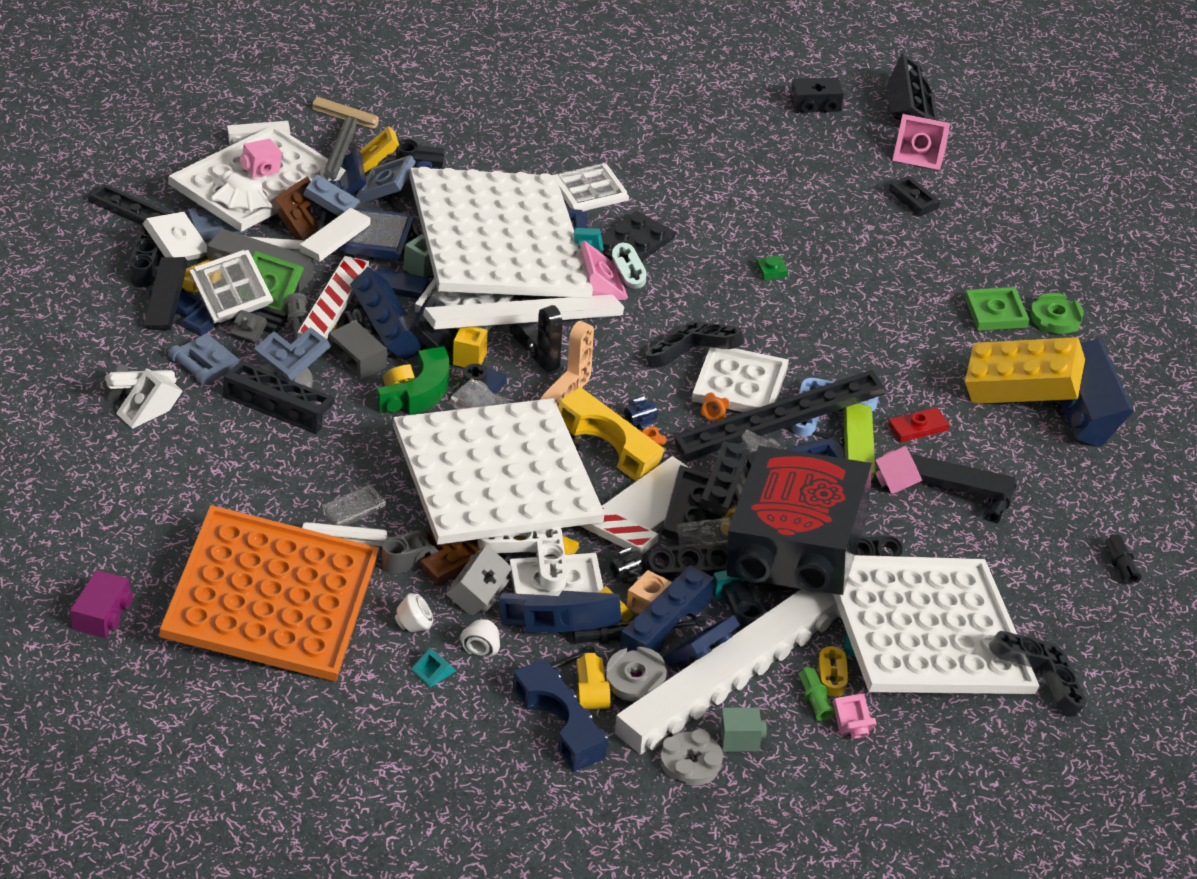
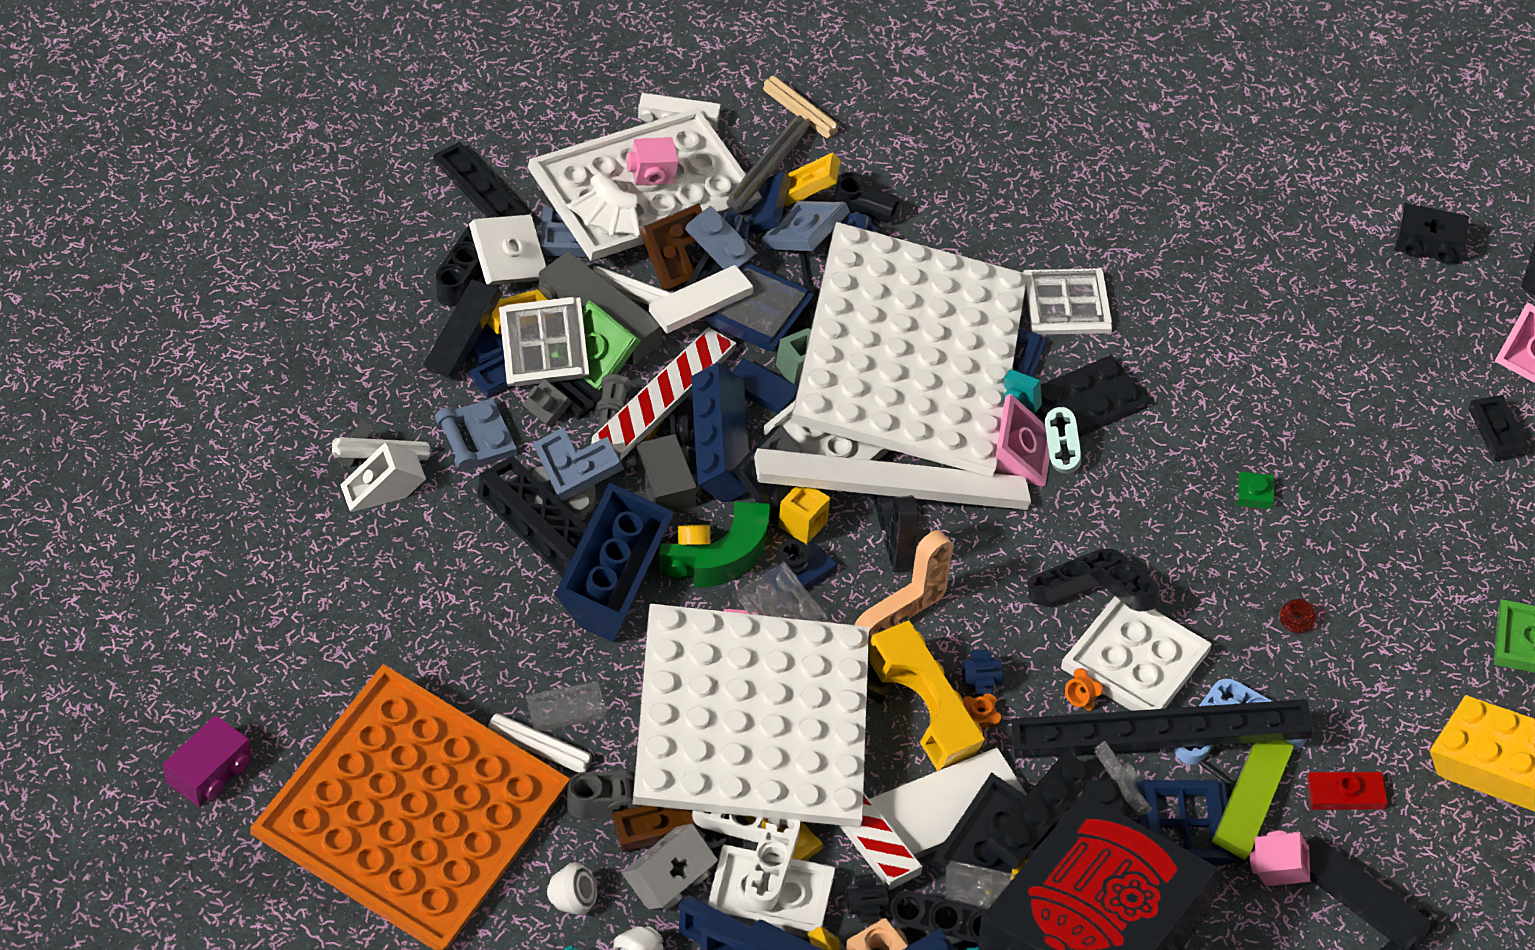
camera: 20 degrees right, 10 degrees up
none -> dark blue slope [555,482,674,643]
none -> clear red plate [1279,599,1316,633]

